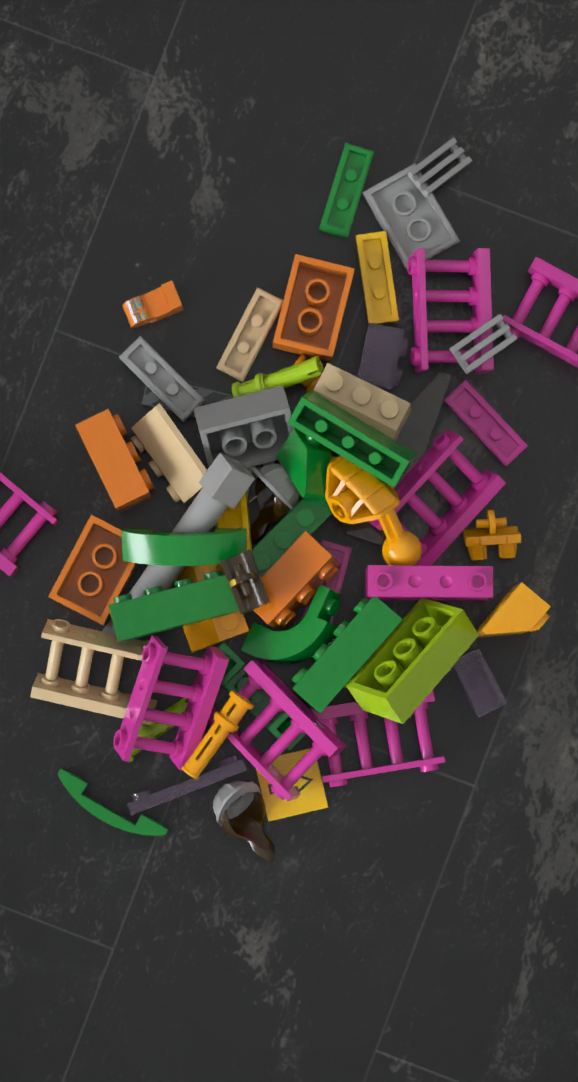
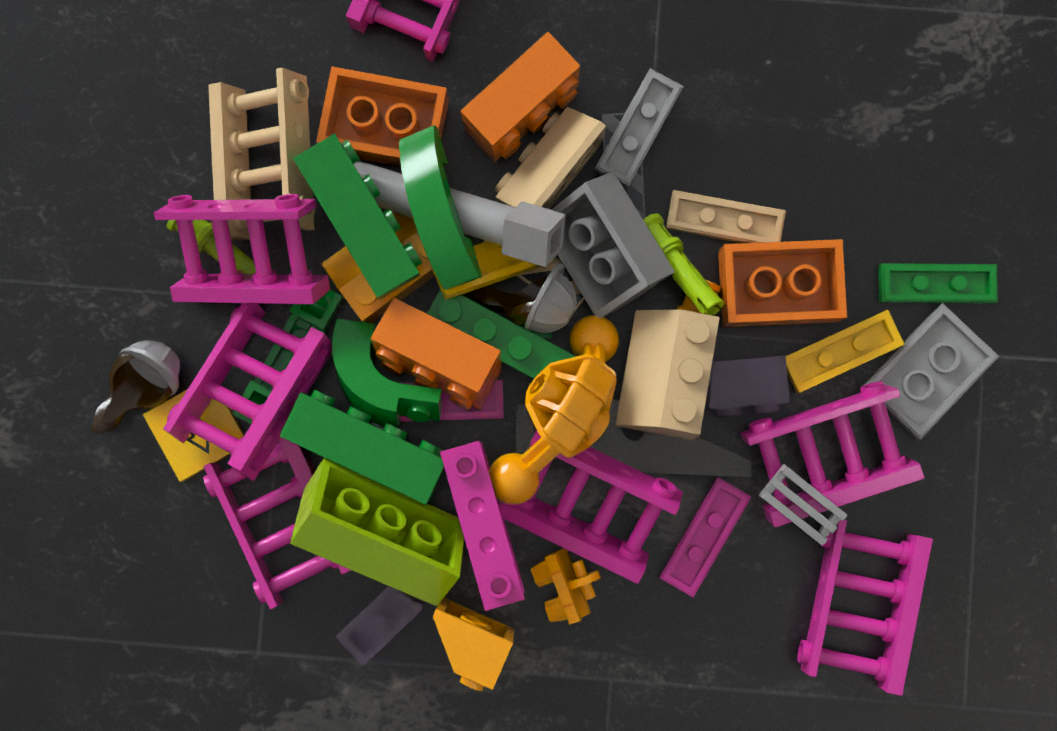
camera: 80 degrees right, 0 degrees up
green slope [58,768,170,836] -> none
orange leg [122,280,184,328] -> none
clear purple plate [127,755,247,815] -> none
light orange pin [181,690,254,780] -> none
dark brown hips [220,550,271,614] -> none
green slope [276,428,331,500] -> none
green brick [288,390,417,488] -> none
light grey tile [407,137,472,198] -> none

